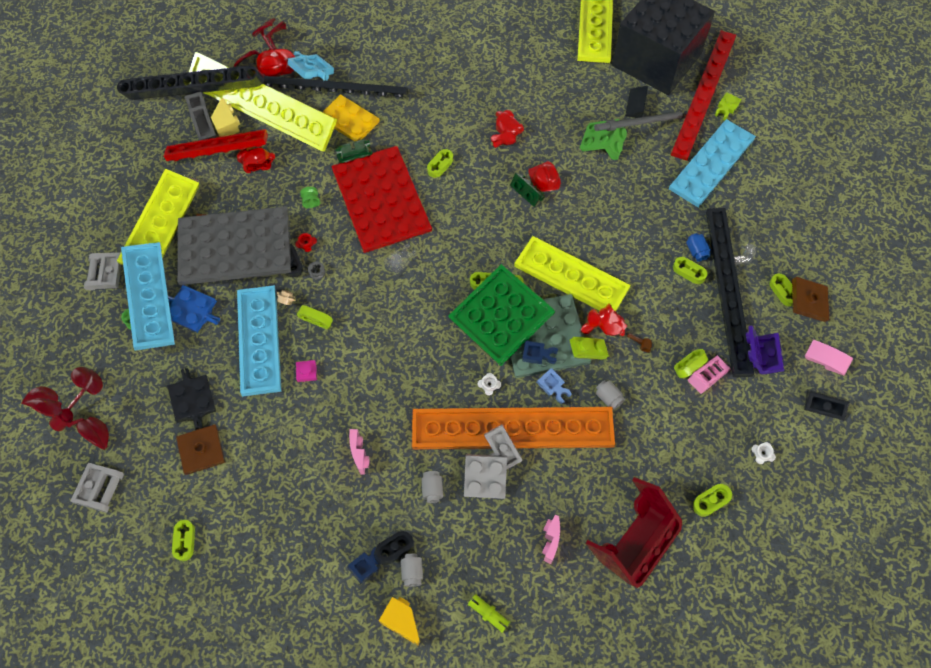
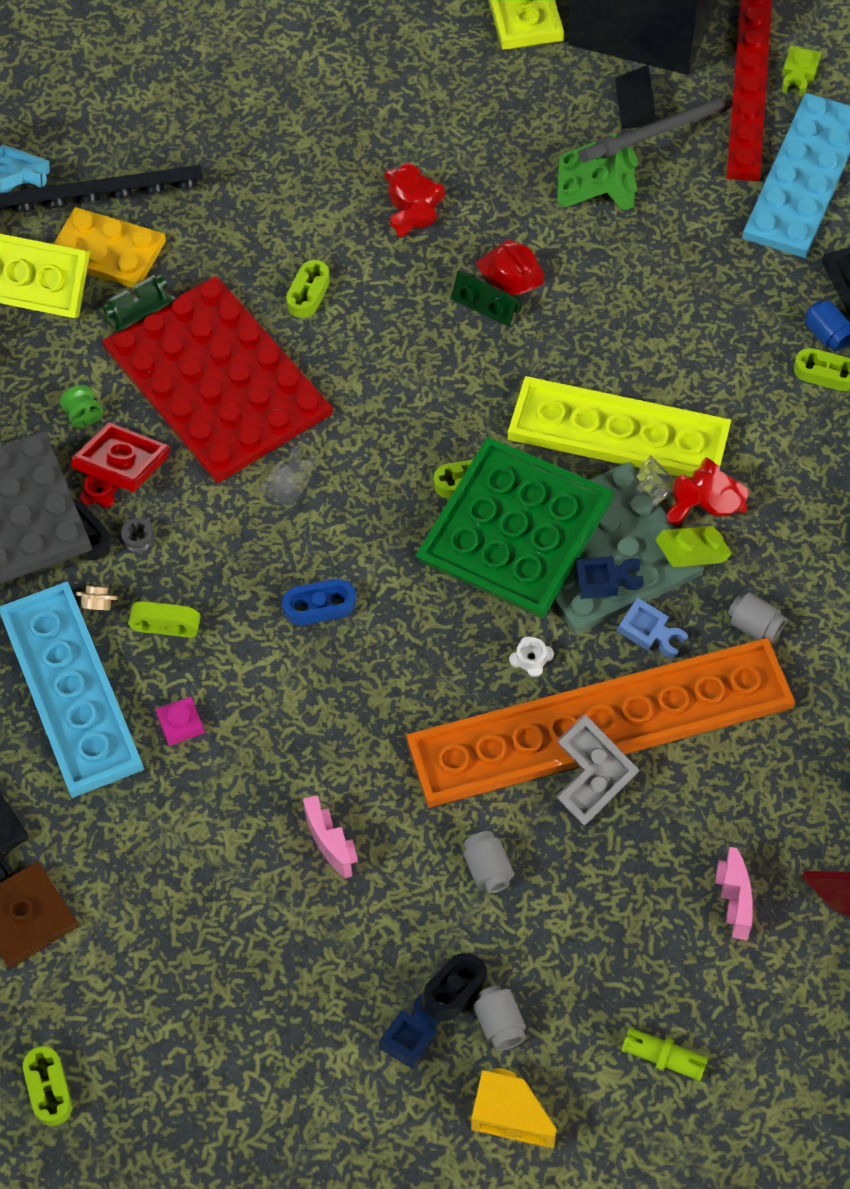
camera: 15 degrees left, 5 degrees down
light grey plate [464,454,507,499] -> none
reddish brown hand [627,333,652,353] -> none
none -> red tile [72,422,170,492]
none -> blue plate [282,579,356,625]
none -> clear plate [636,456,675,506]

